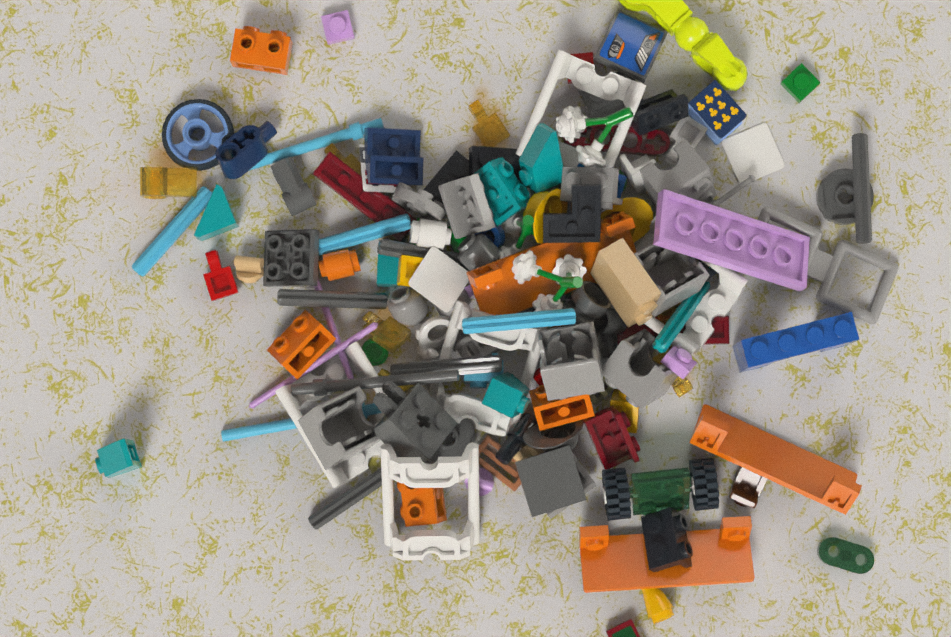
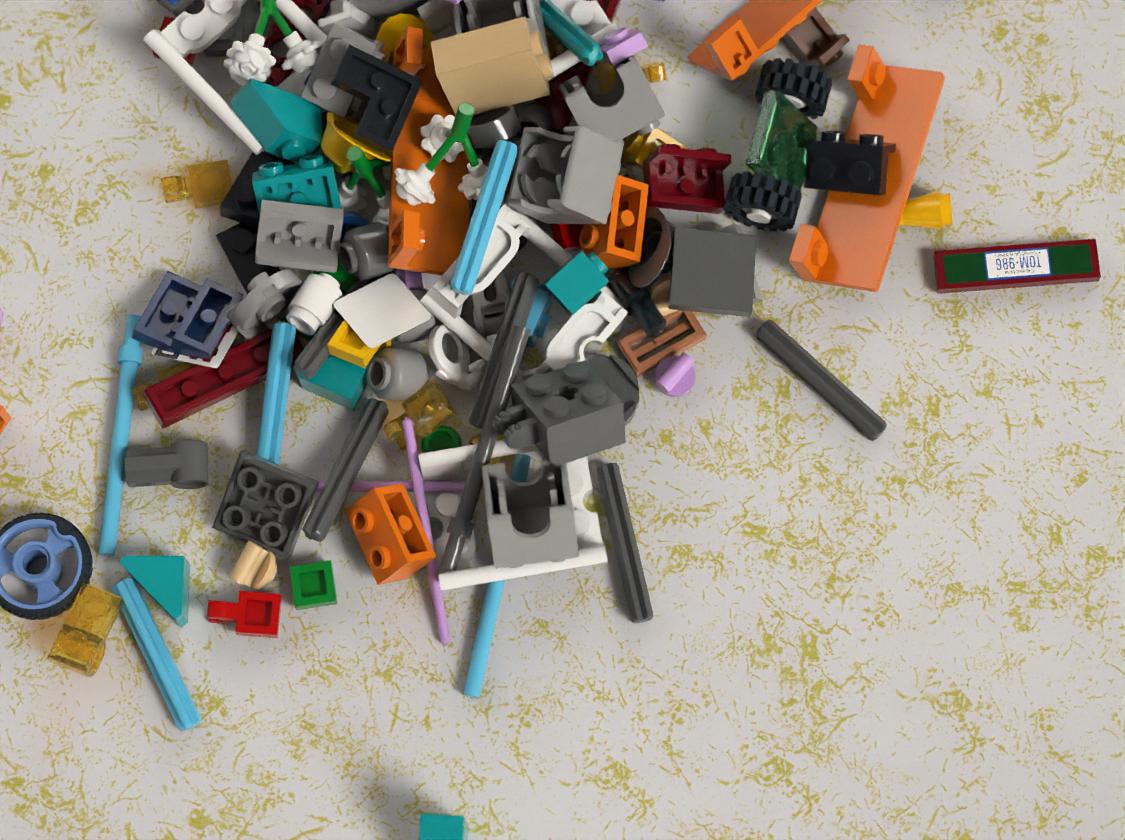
camera: 65 degrees left, 10 degrees down
dark blue piece [215,121,277,179] -> none
orange brick [318,248,361,282] -> none
white piece [380,442,480,560] -> none
orange brick [397,482,447,527] -> none
none -> green plate [289,560,338,610]
none -> dark grey axle [756,320,887,441]

